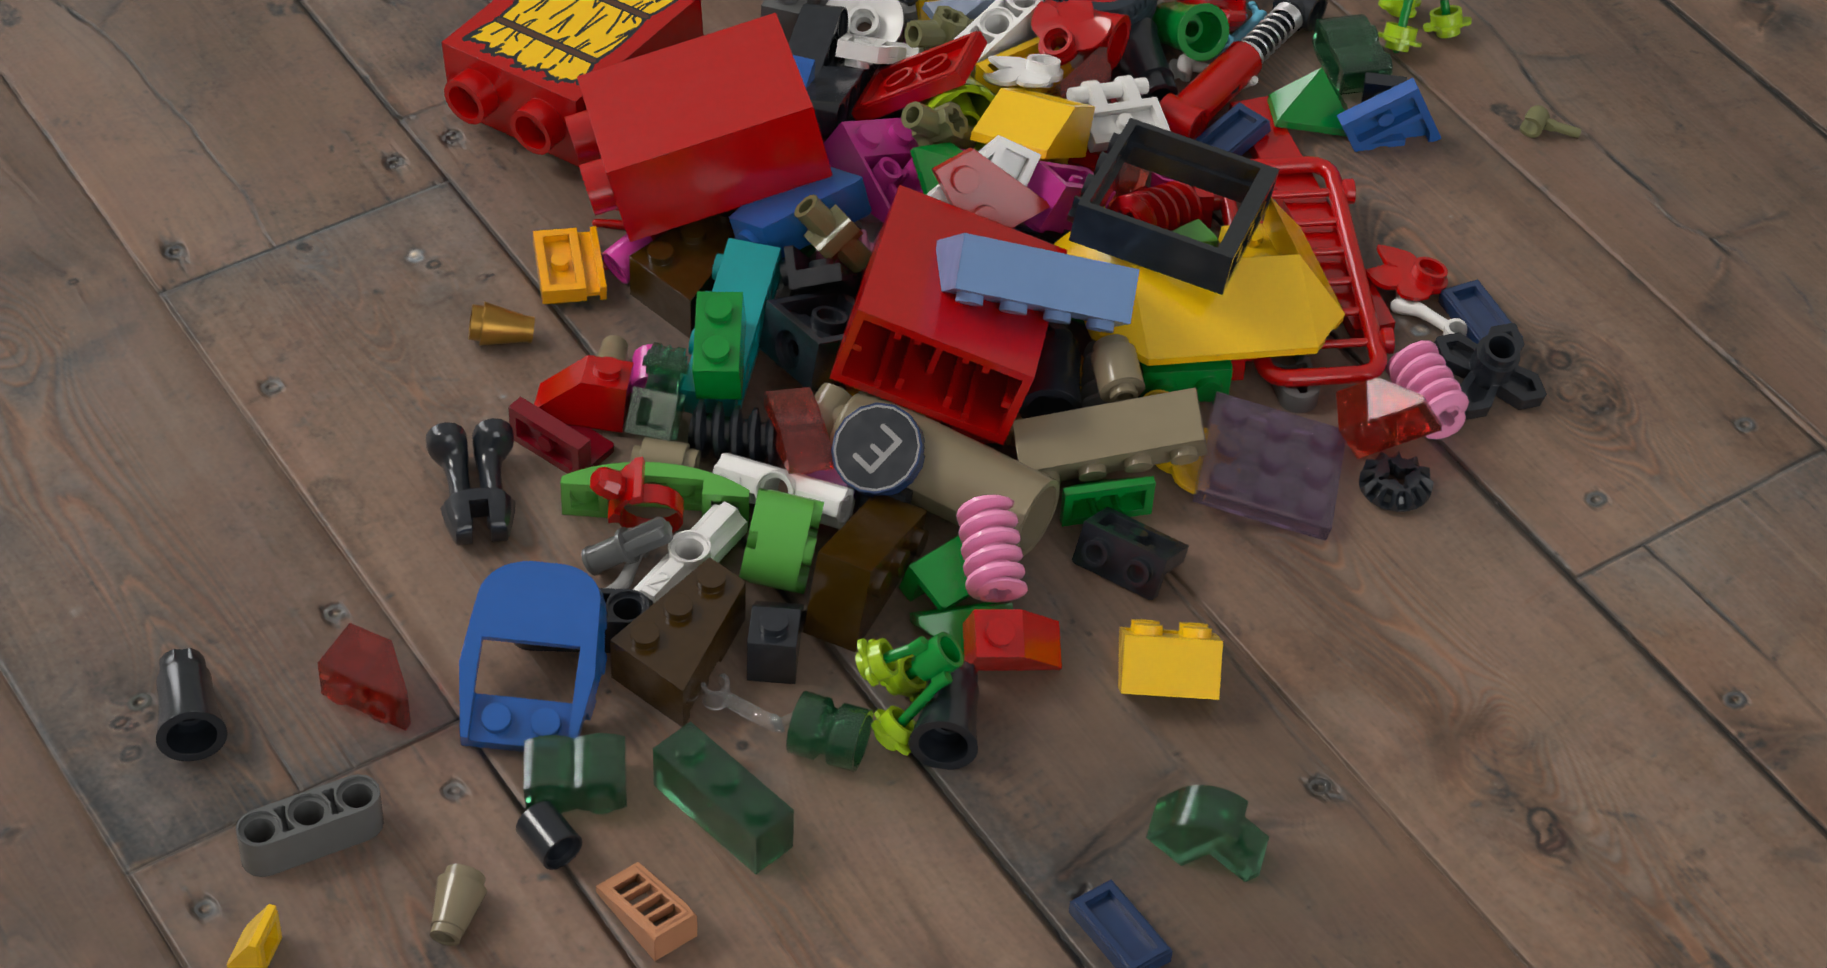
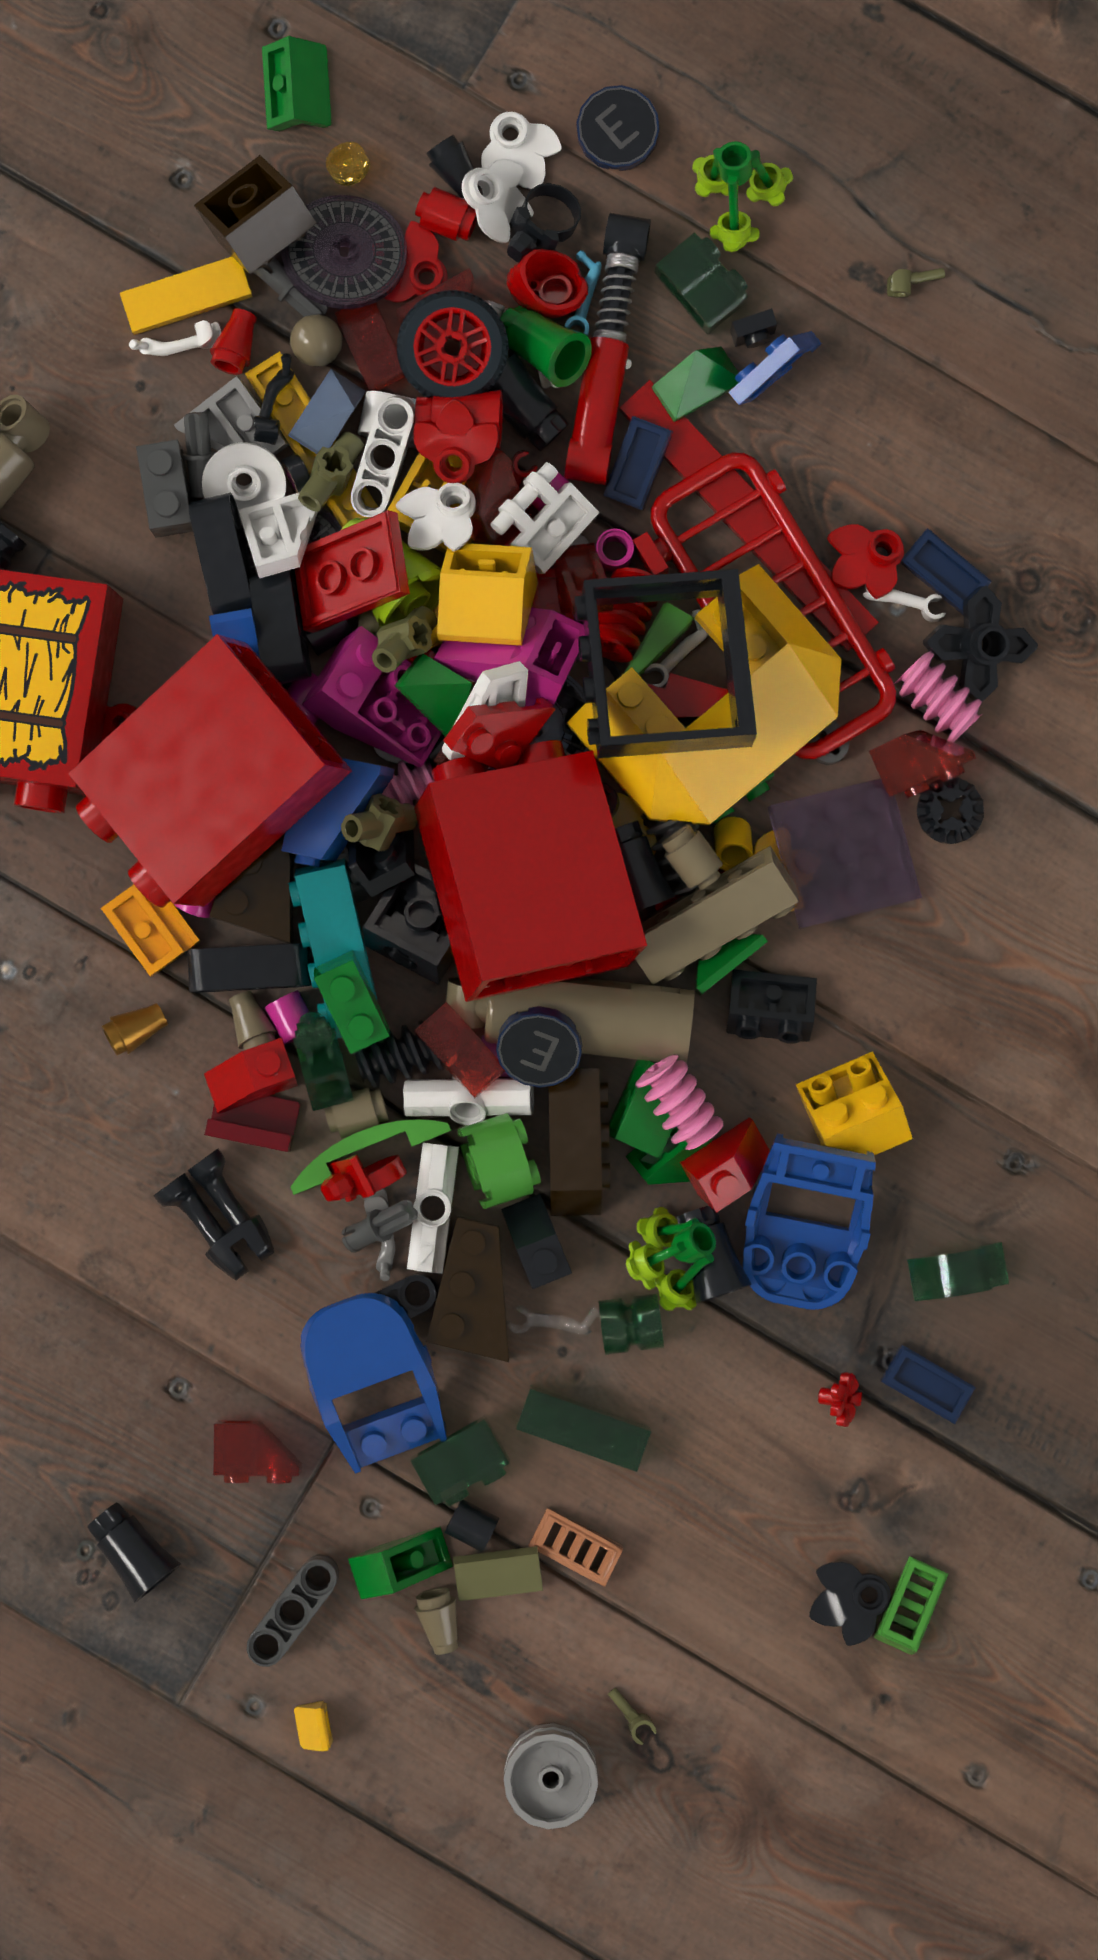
camera: 25 degrees left, 40 degrees up
medium blue slope [936,233,1140,333] -> none
none -> black beam [187,943,311,993]
none -> green slope [348,1526,453,1599]
none -> olive tile [453,1546,543,1601]
none -> blue slope [743,1133,876,1310]
none -> red plant [818,1372,862,1427]

